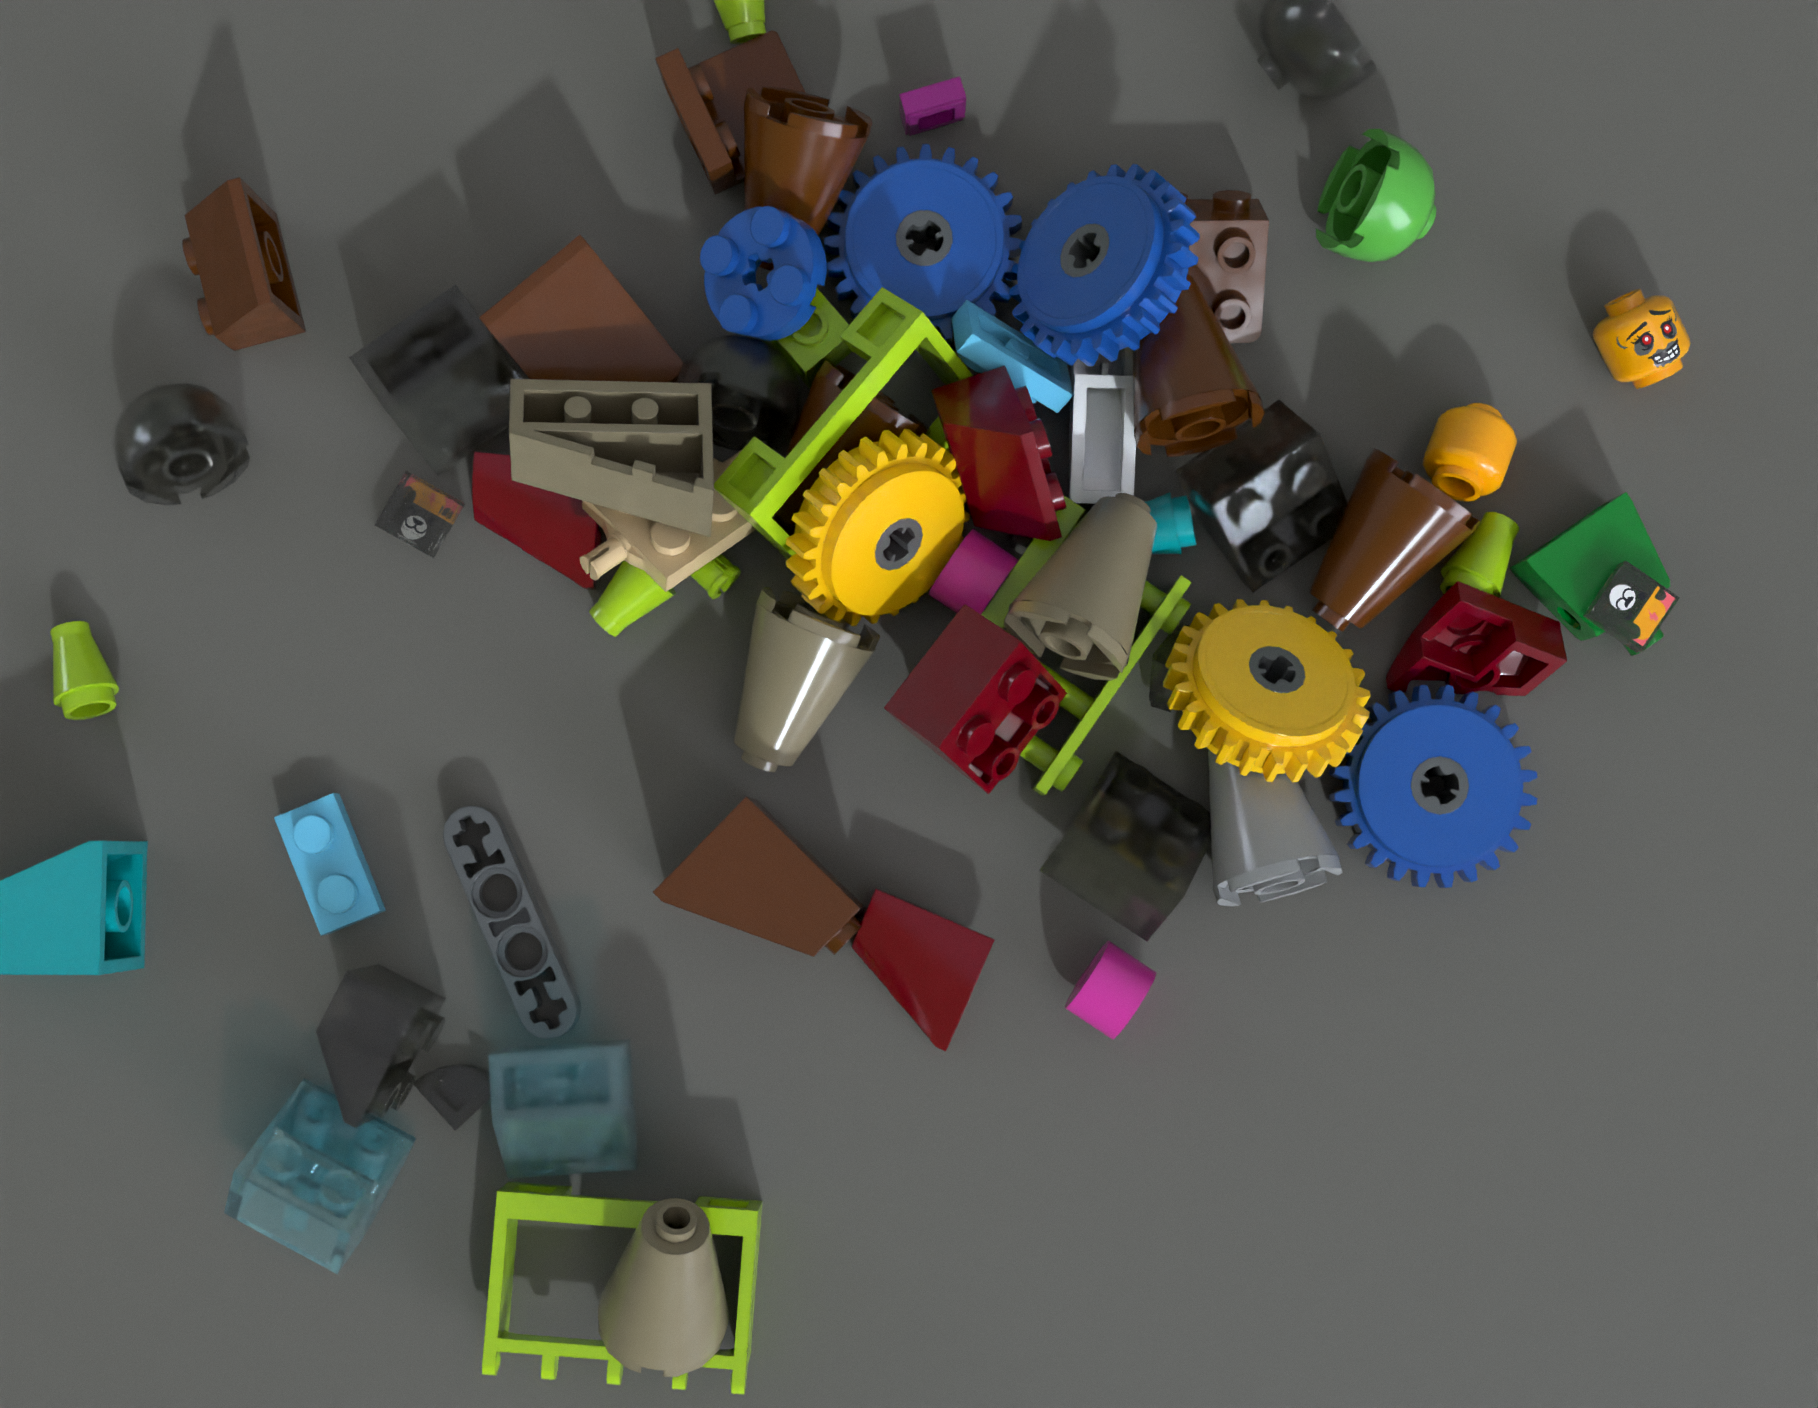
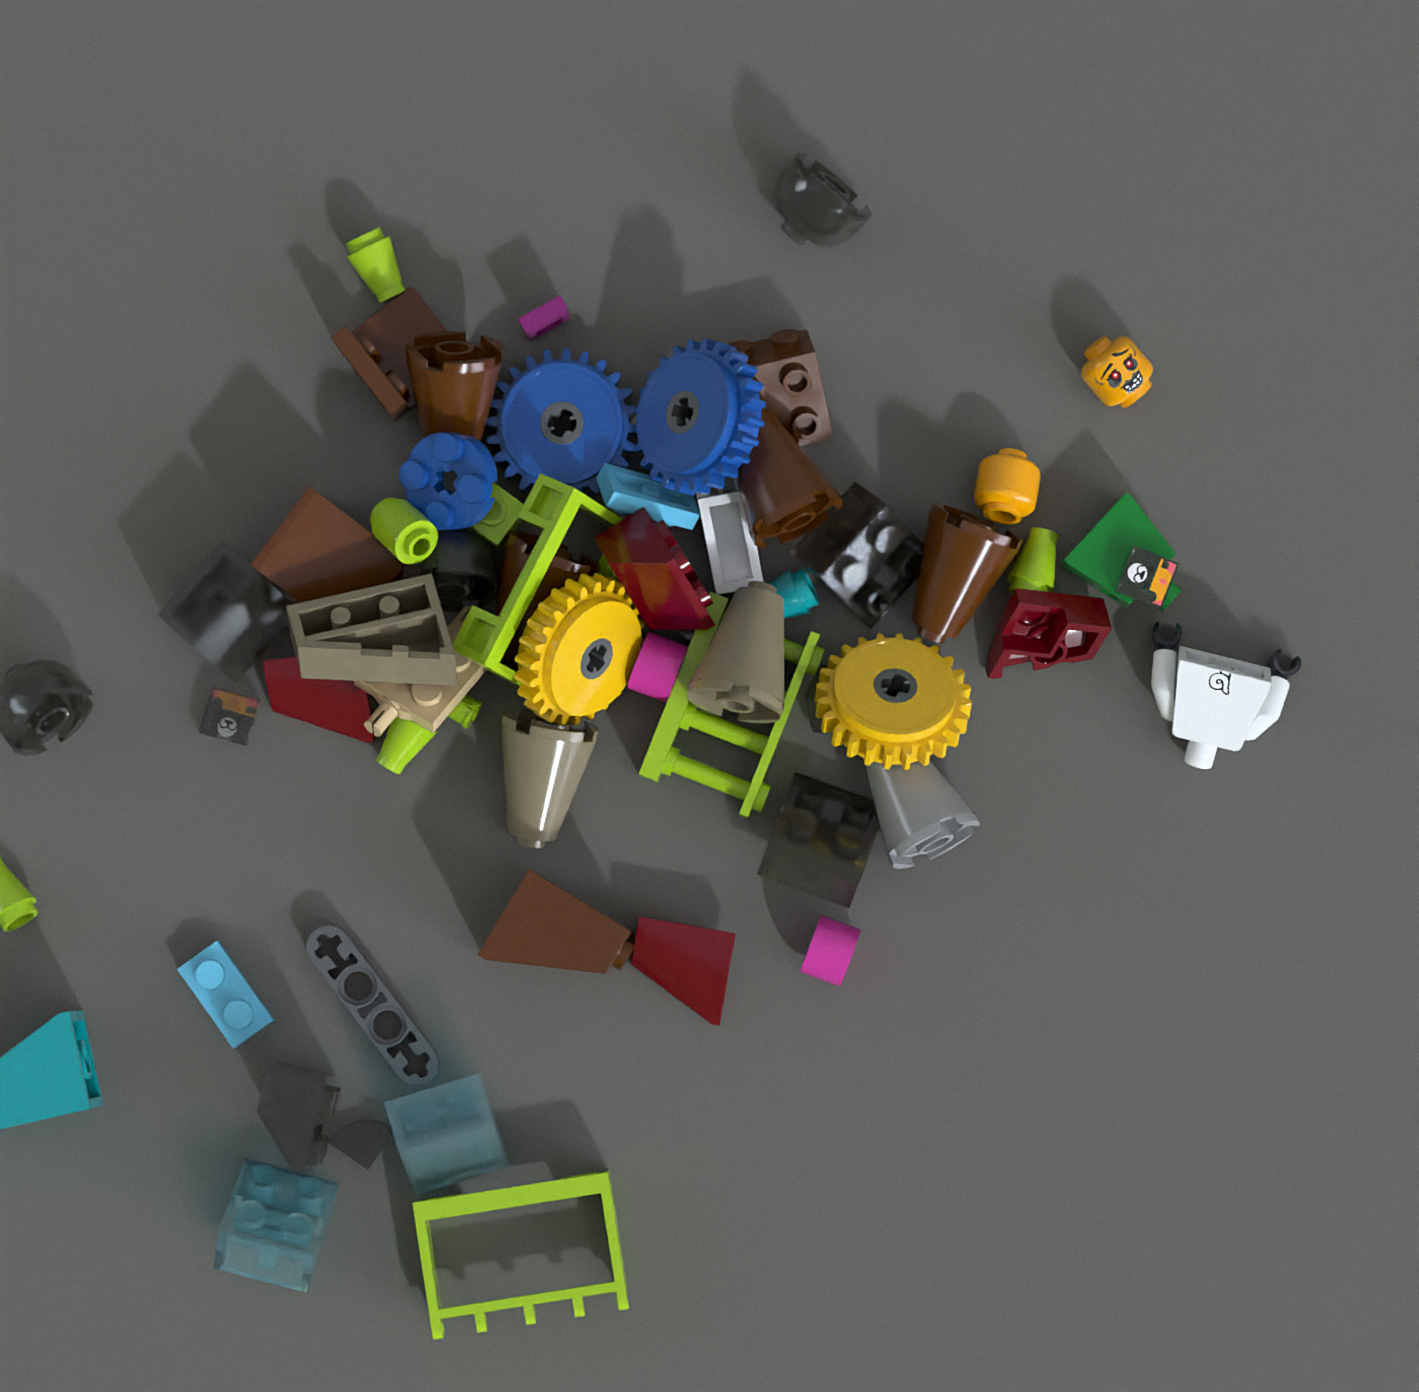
camera: 10 degrees left, 0 degrees up
reddish brown slope [182,177,306,351] -> none
dark tan cone [598,1198,729,1377] -> none
dark red slope [884,604,1067,794] -> none
bright green cylinder [1316,129,1436,262] -> none
blue gear [1329,684,1538,888] -> none
none -> lime brick [370,498,438,564]
none -> white torso [1151,622,1301,769]

